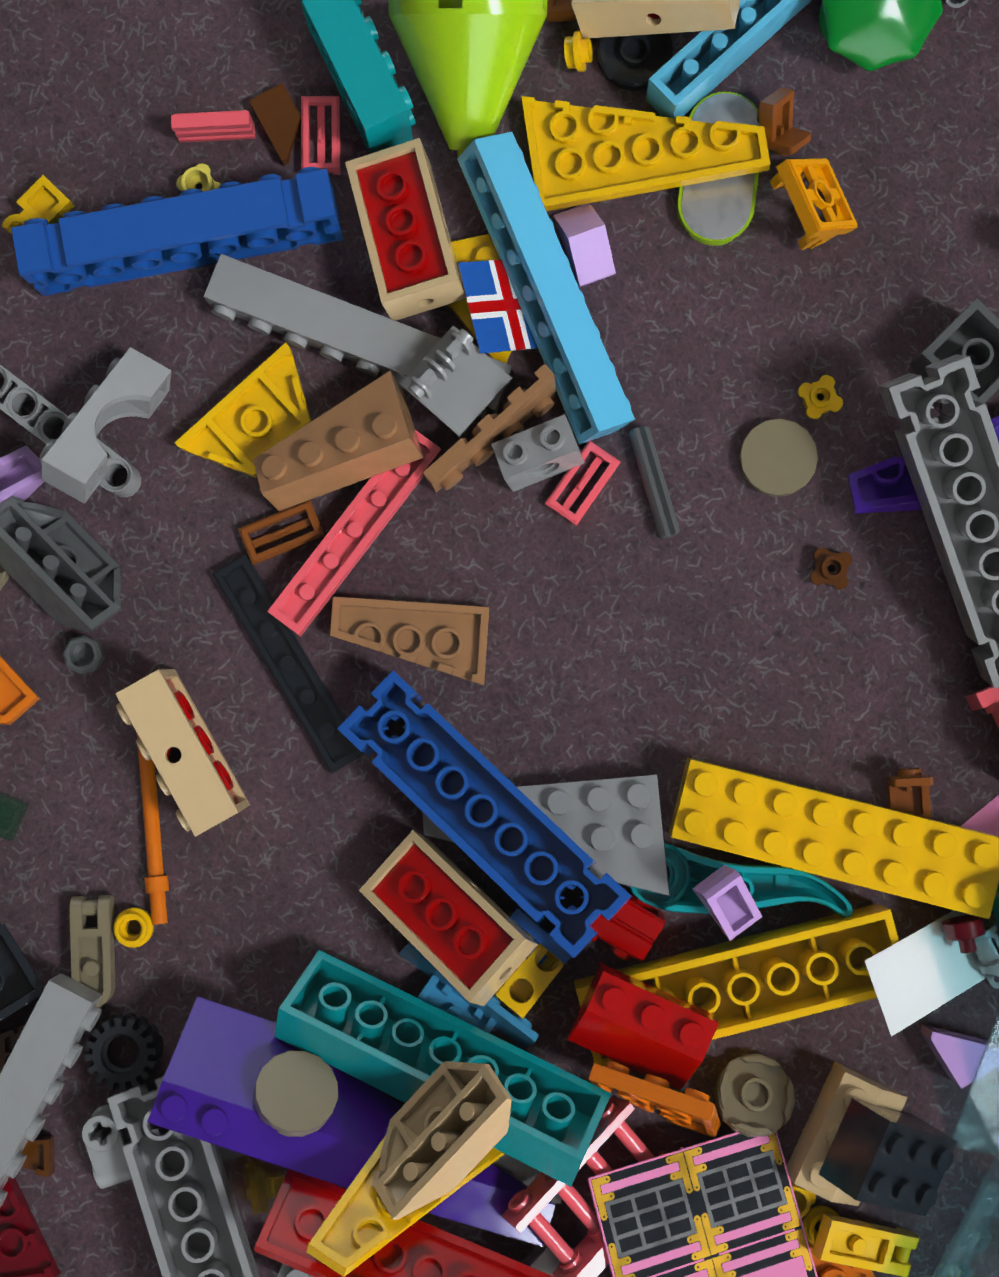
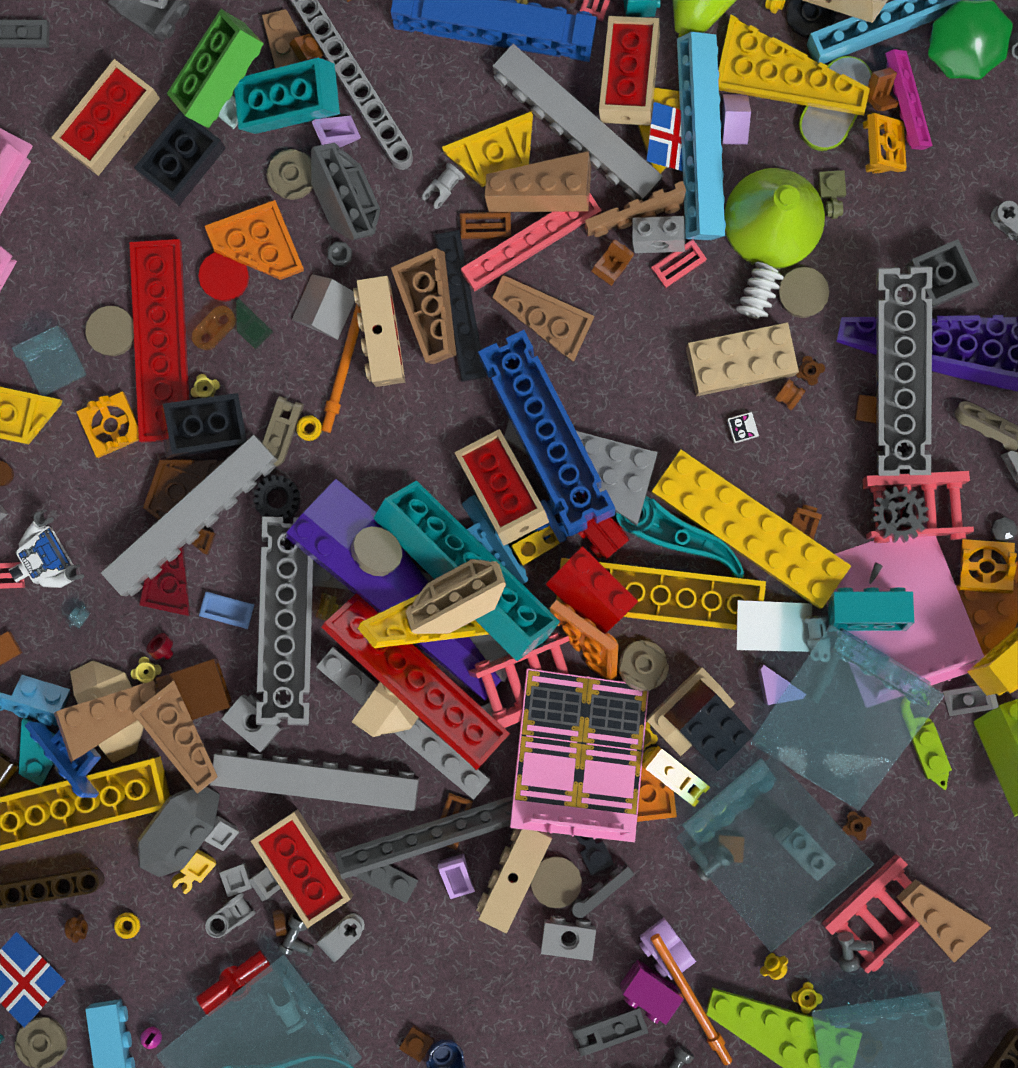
camera: 25 degrees right, 0 degrees up
light grey arch [39,347,172,504] -> none
light grey piece [82,1103,132,1189] -> none
light grey hinge [400,326,512,437] -> none
dark grey axle [629,426,680,539] -> none
lavender slope [692,865,762,941] -> none
yellow plate [798,375,843,419] -> none
dark red tile [941,915,986,953] -> none
none -> medium blue tile [199,592,254,629]
none -> light grey slope [292,274,355,340]
none -> medium nougat wedge [391,248,456,364]
none -> light grey piece [422,163,465,209]
none -> dark orange bracket [591,240,634,286]
none -> tan brick [686,323,799,396]
none -> lime cone [724,168,825,269]
none -> tile [727,412,759,444]
none -> white piece [736,262,784,319]
none -> dark orange wheel [775,379,806,411]
none -> olive plate [818,170,846,219]
none -> dark orange tile [855,395,876,424]
none -> dark pink plate [885,49,933,150]

